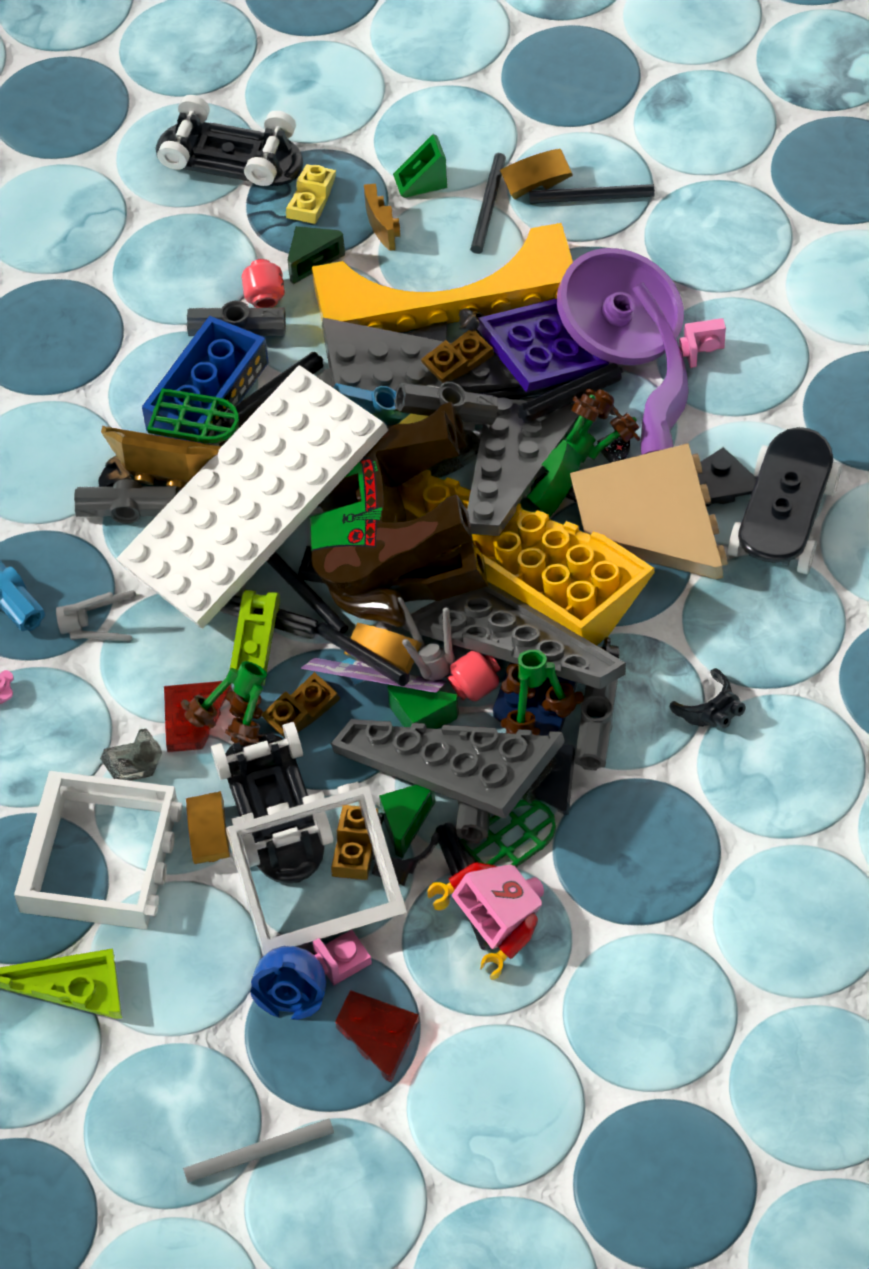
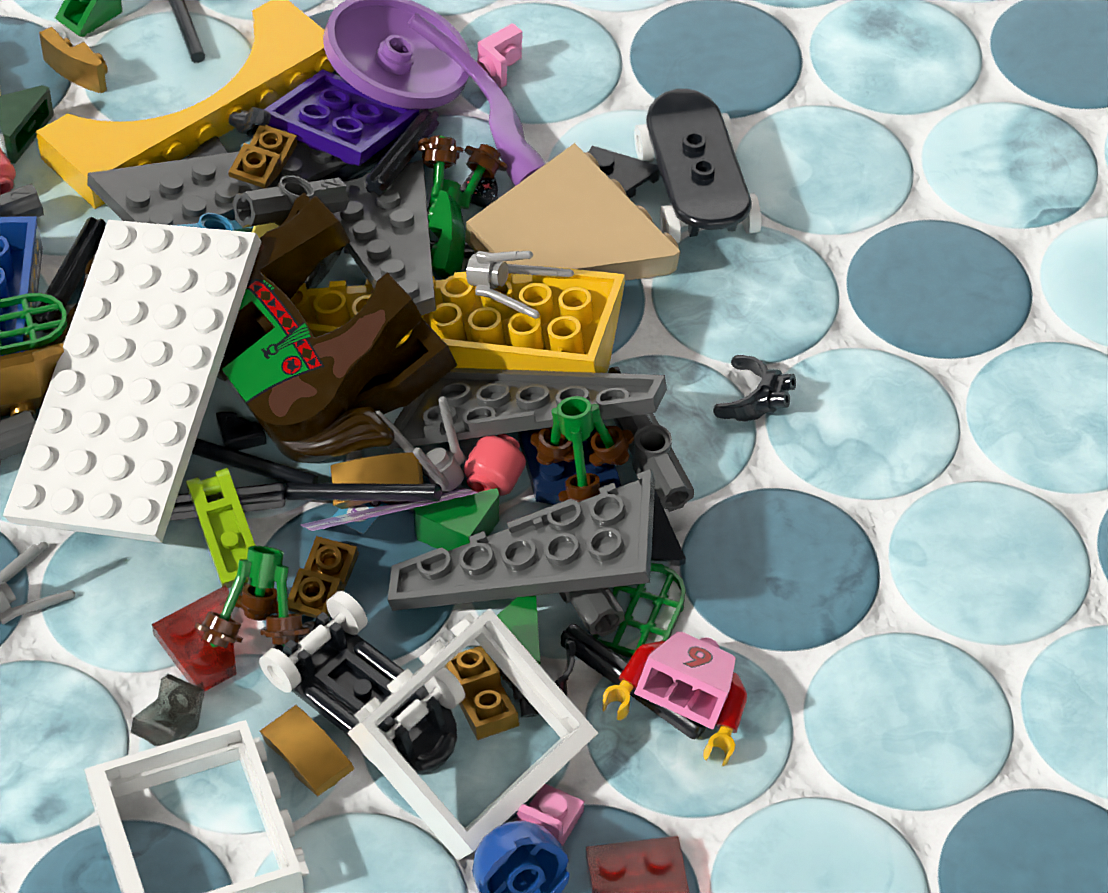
camera: 35 degrees left, 5 degrees down
none -> light grey plant [466,251,574,319]

